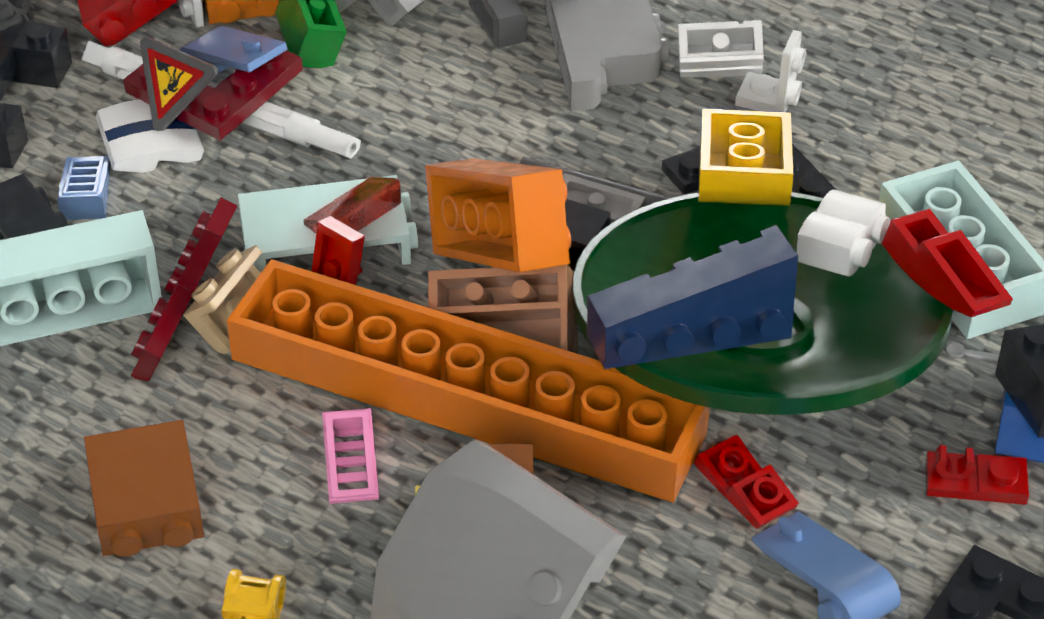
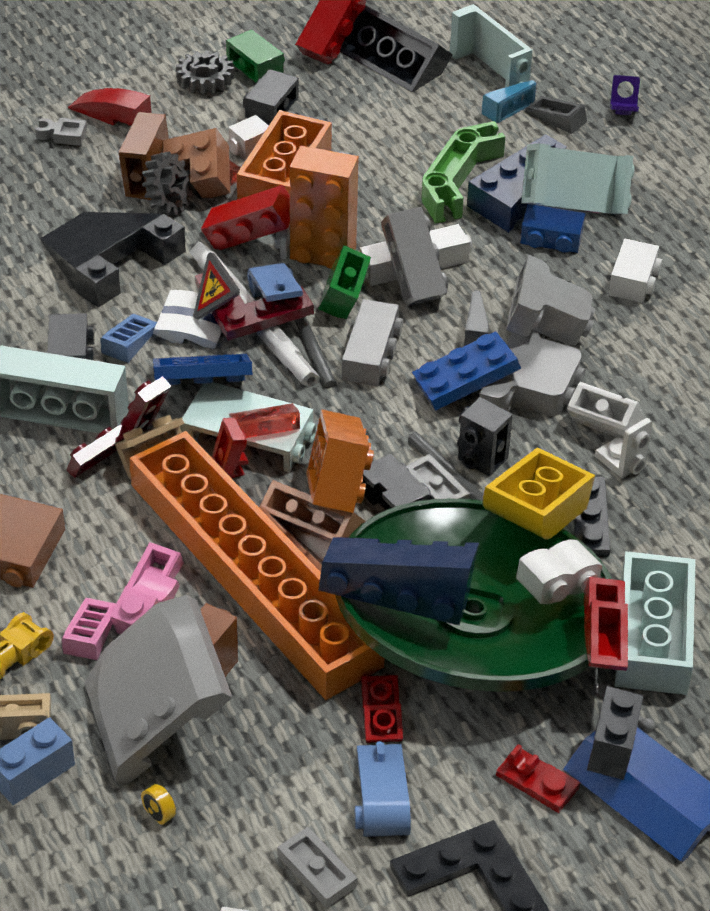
camera: 30 degrees right, 0 degrees up
none -> bright pink slope [62,598,116,660]
none -> bright pink arch [110,569,180,634]
none -> blue plate [153,353,253,385]
none -> dark grey bar [294,317,337,388]
none -> brick [342,299,403,386]
none -> blue plate [412,331,521,411]
none -> black brick [457,397,513,477]

